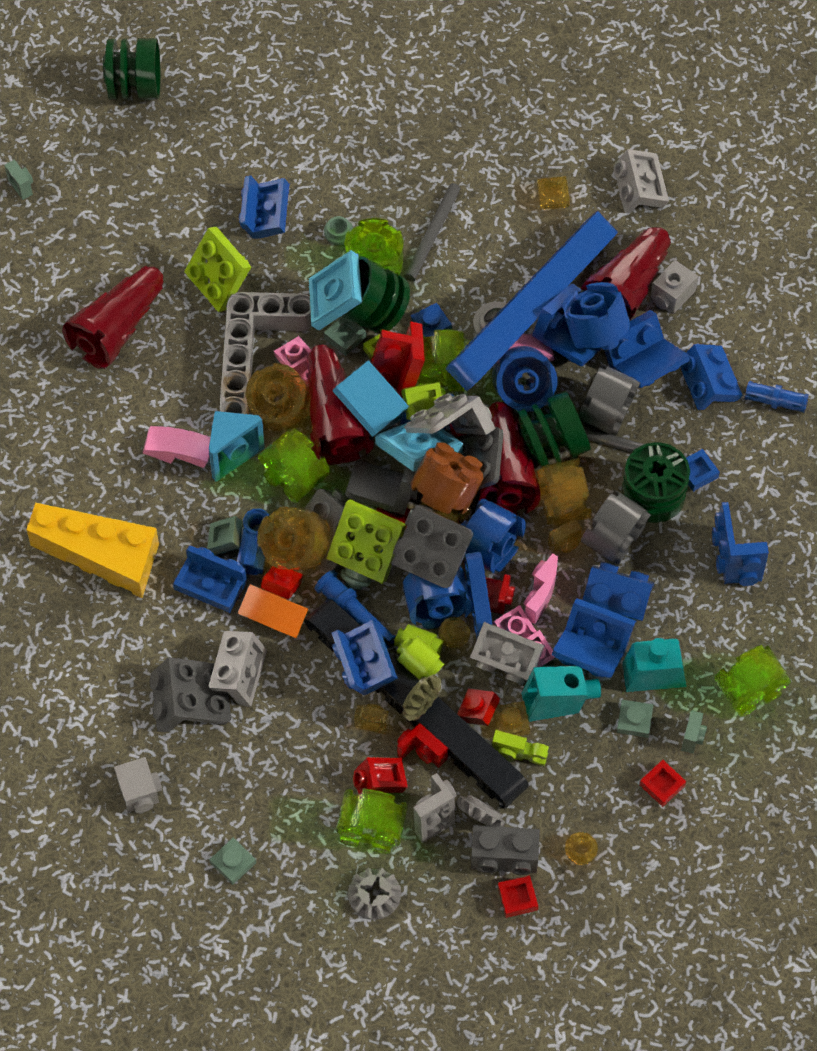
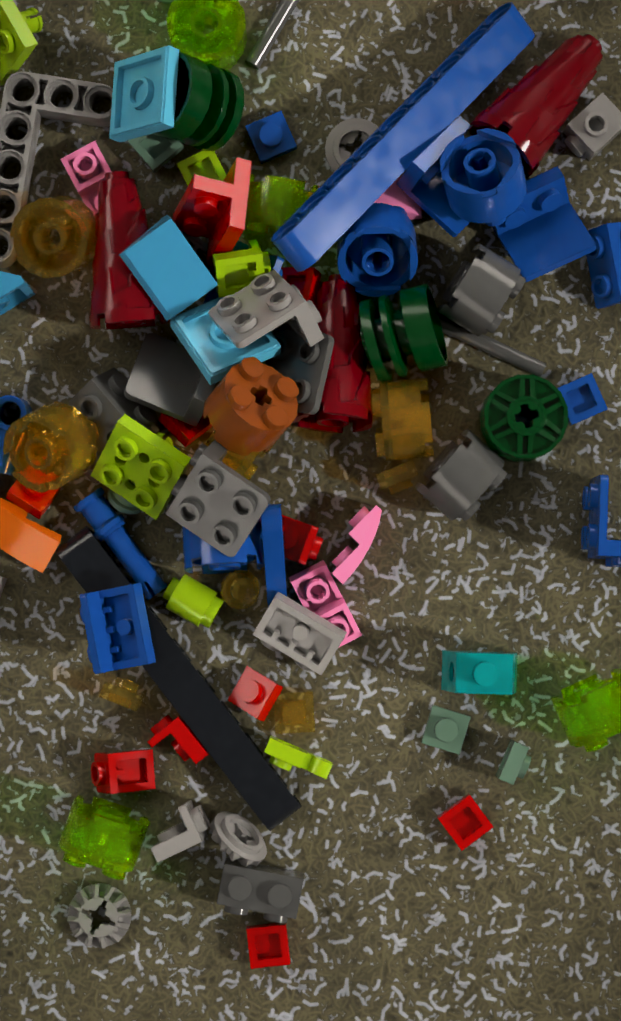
camera: 10 degrees right, 25 degrees up
clear neon green brick [258,429,330,503] -> none
lime brick [396,636,444,680] -> none
olive gear [403,675,441,721] -> none
blue brick [461,499,526,574] -> none
teal torso [521,666,601,722] -> none
blue bracket [552,598,636,678] -> none
clear yellow plate [565,832,598,865] -> none
blue bracket [582,562,654,621] -> none

